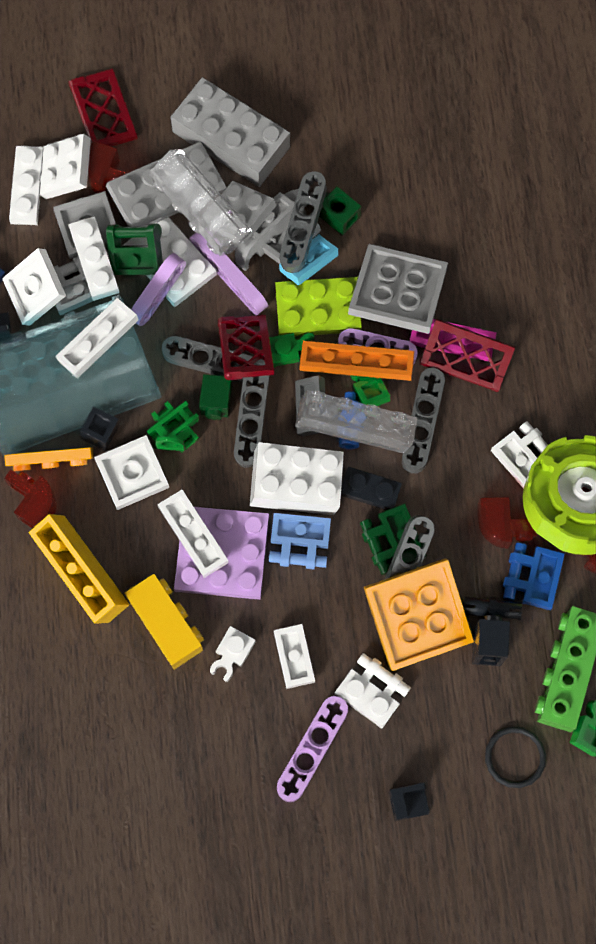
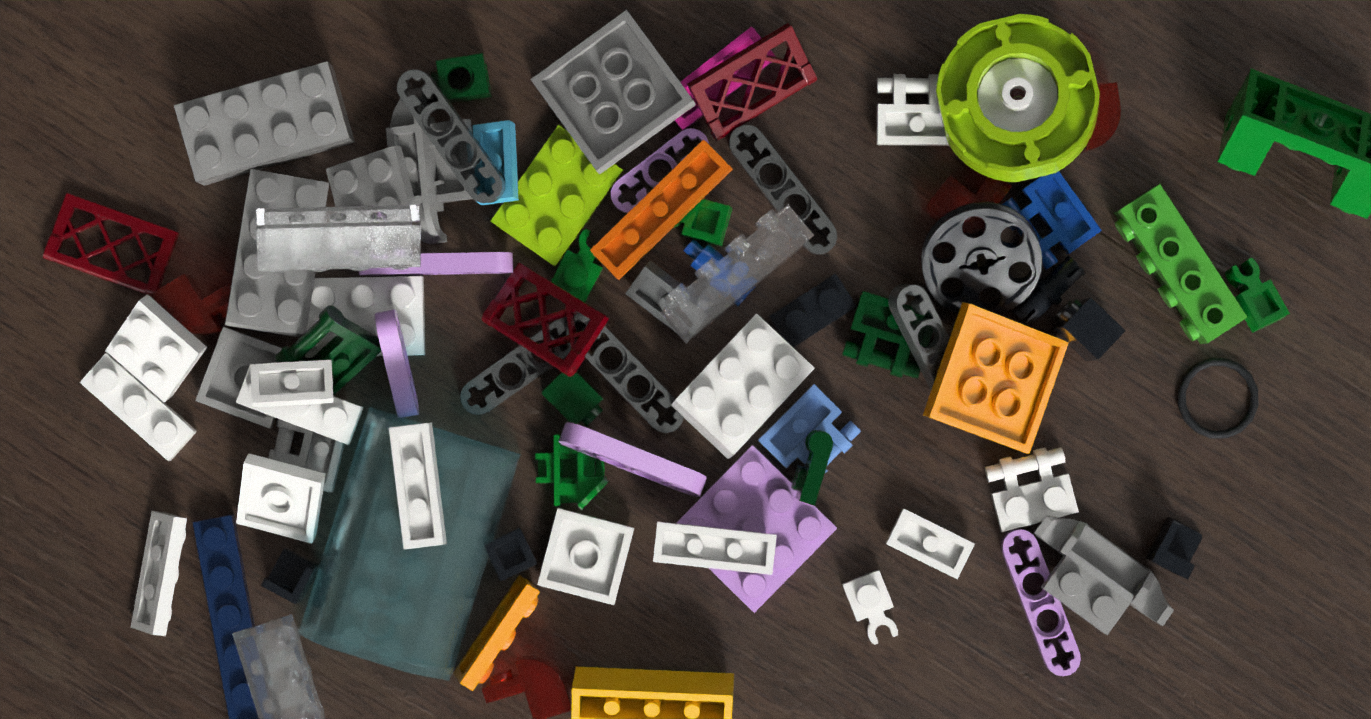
camera: 45 degrees left, 15 degrees up
yellow brick [125,574,204,670] -> none
none -> white plate [250,360,334,407]
none -> lavender beam [559,422,707,497]
none -> dark green plate [791,430,833,506]
none -> wedge [921,202,1042,315]
none -> light grey plate [1034,516,1174,635]

